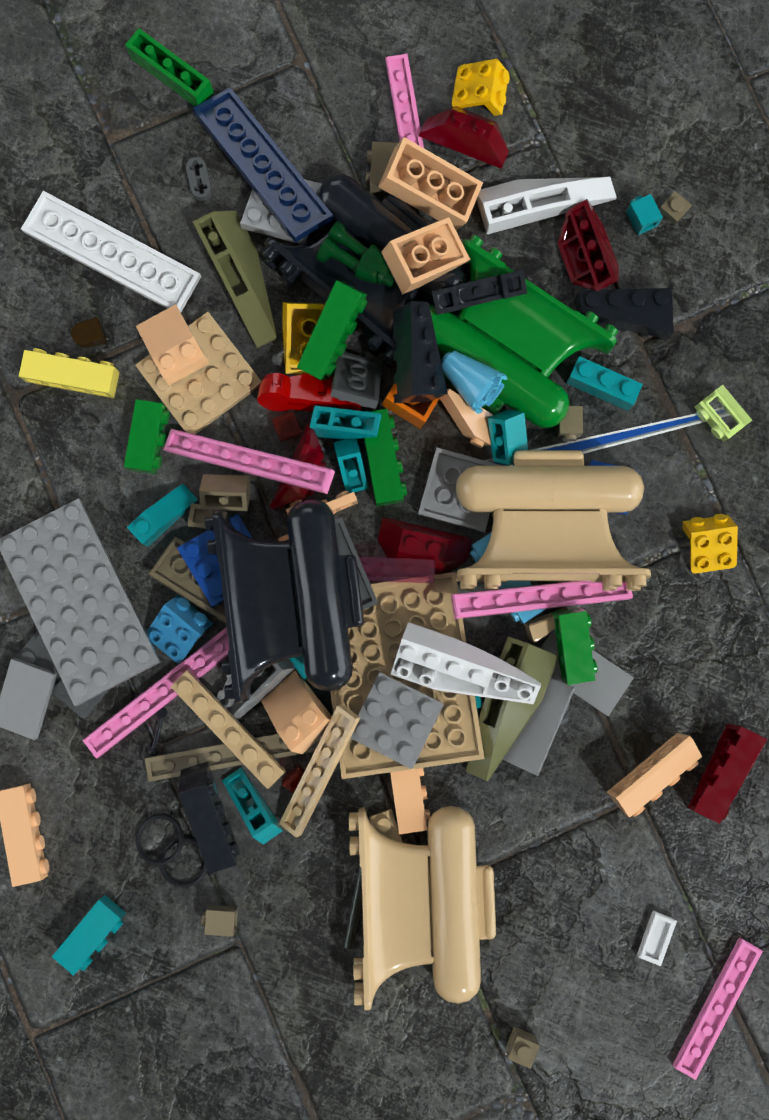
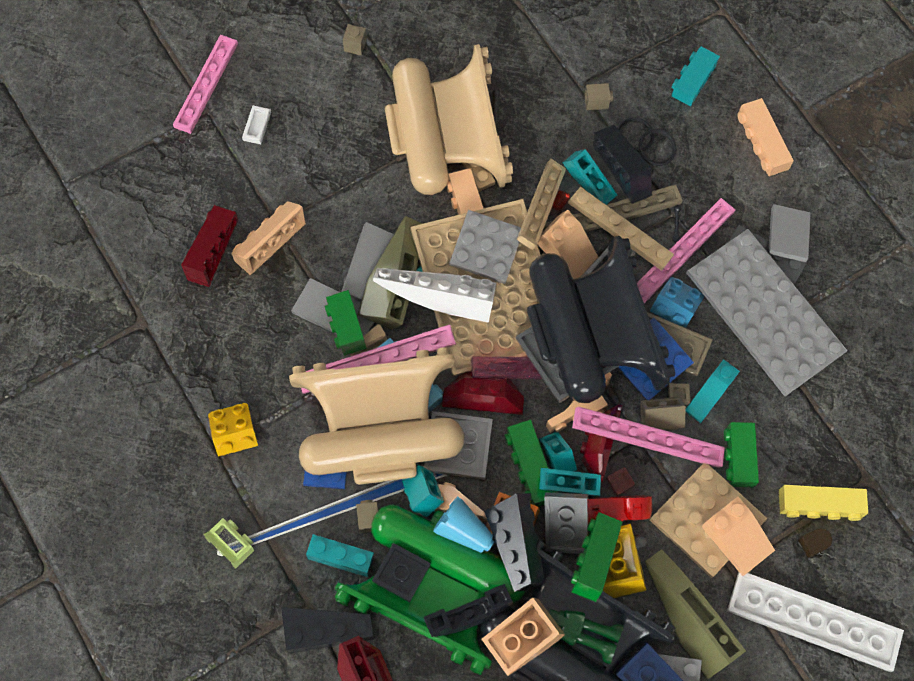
camera: 165 degrees right, 15 degrees down
none -> black plate [372,543,431,603]

